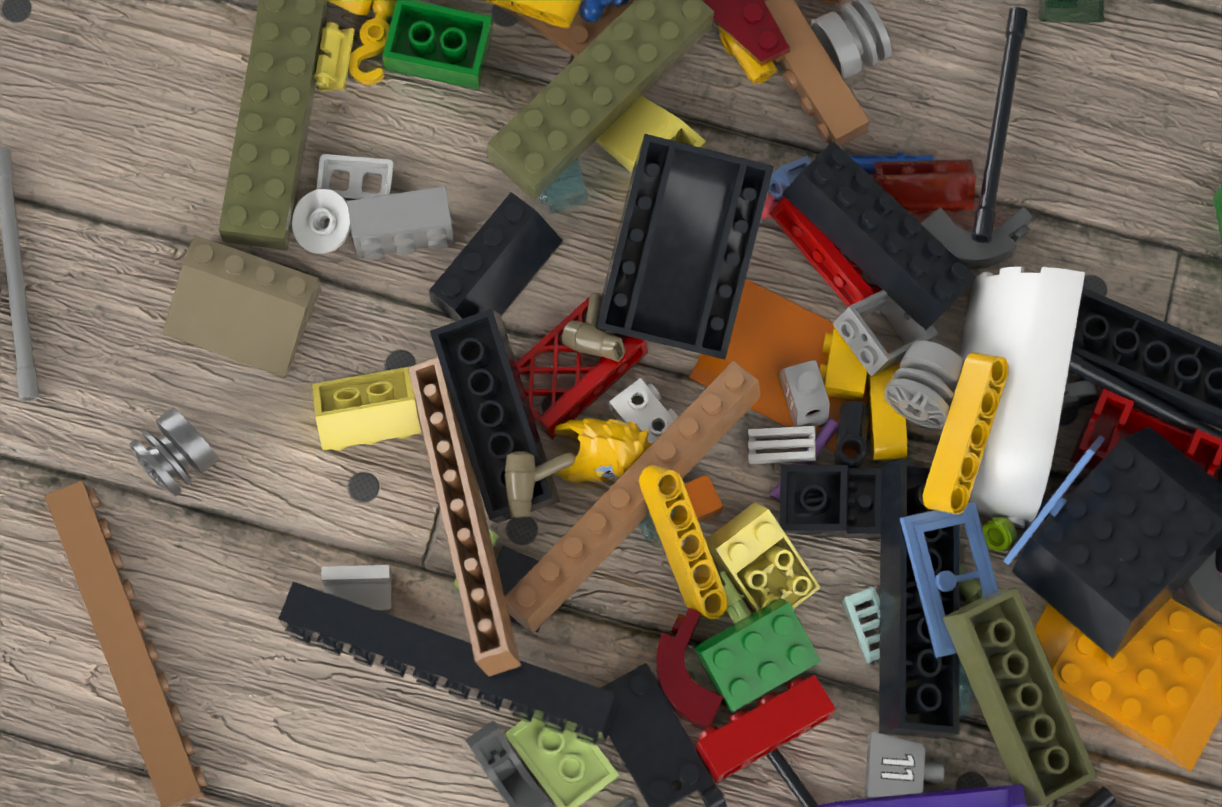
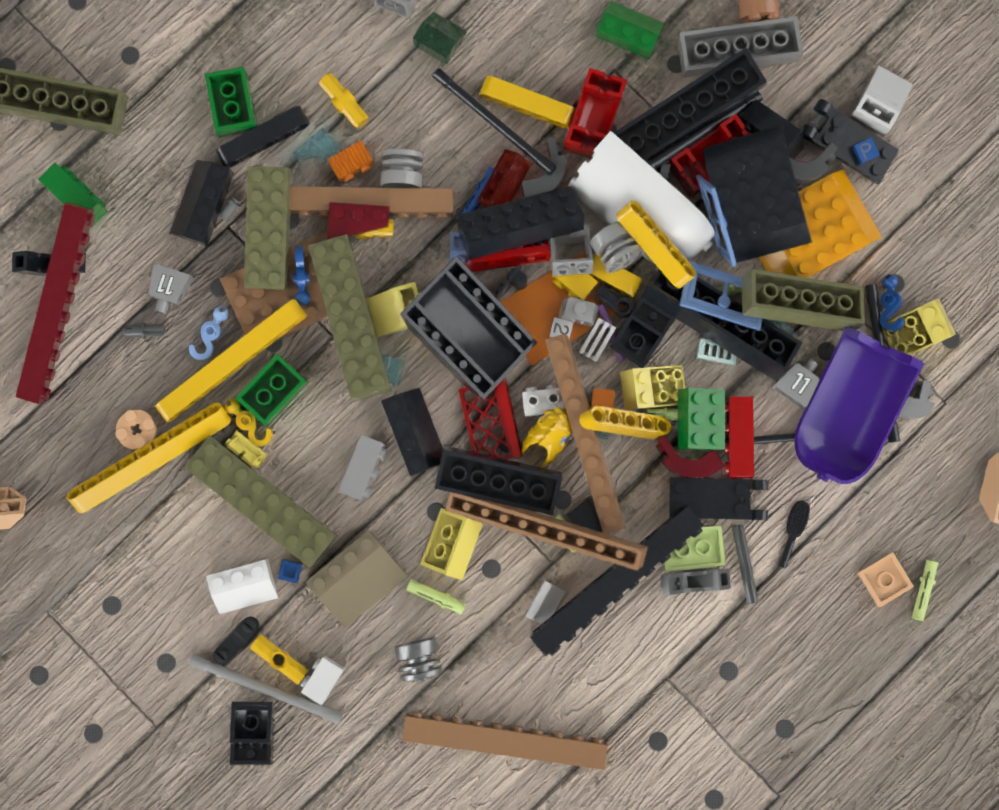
camera: 60 degrees left, 10 degrees up
white dish [292,189,351,254] -> none
white piece [316,154,393,200] -> none
dark tan piece [505,451,575,518] -> none
dark tan piece [562,293,625,362] -> none
lime tile [982,516,1017,552] -> none
none -> white slope [206,559,279,614]
none -> black piece [213,616,259,664]
none -> yellow piece [250,634,309,685]
none -> blue tile [278,559,303,583]
none -> white brick [301,656,345,705]
none -> yellowish green pin [406,579,466,615]
none -> yellow beam [479,75,576,129]
none -> black hinge [495,265,527,301]
none -> white tile [549,317,574,338]
none -> red piece [563,67,627,159]

